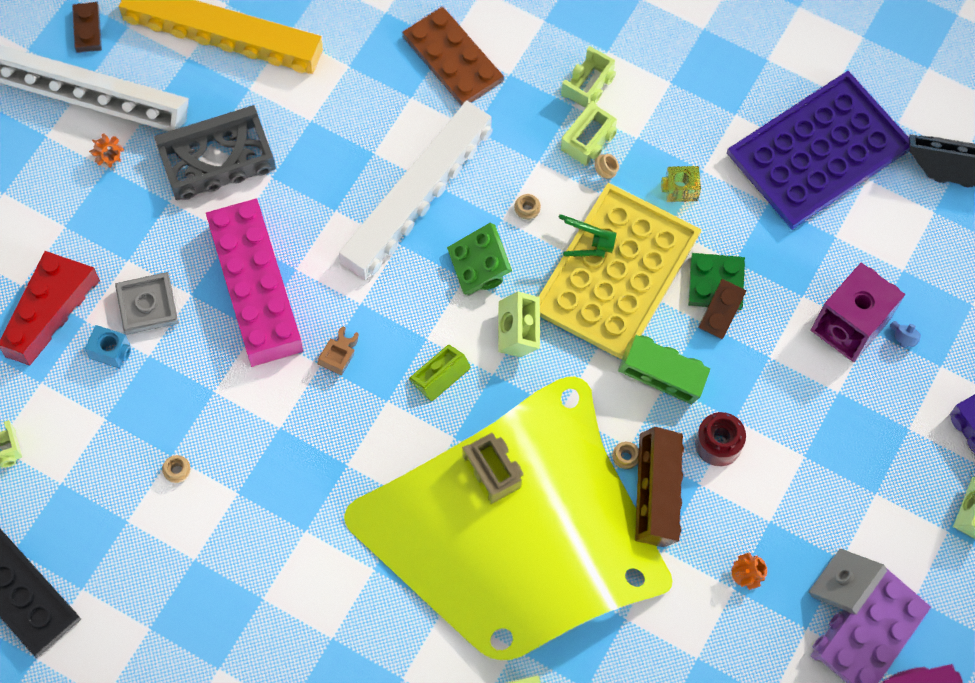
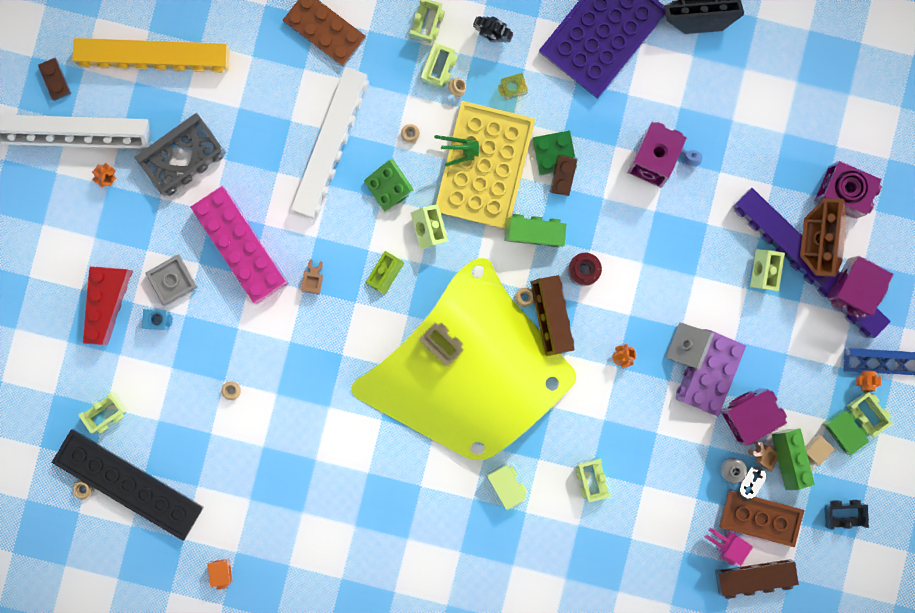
camera: 15 degrees left, 20 degrees up
none -> black gear [473,16,514,43]

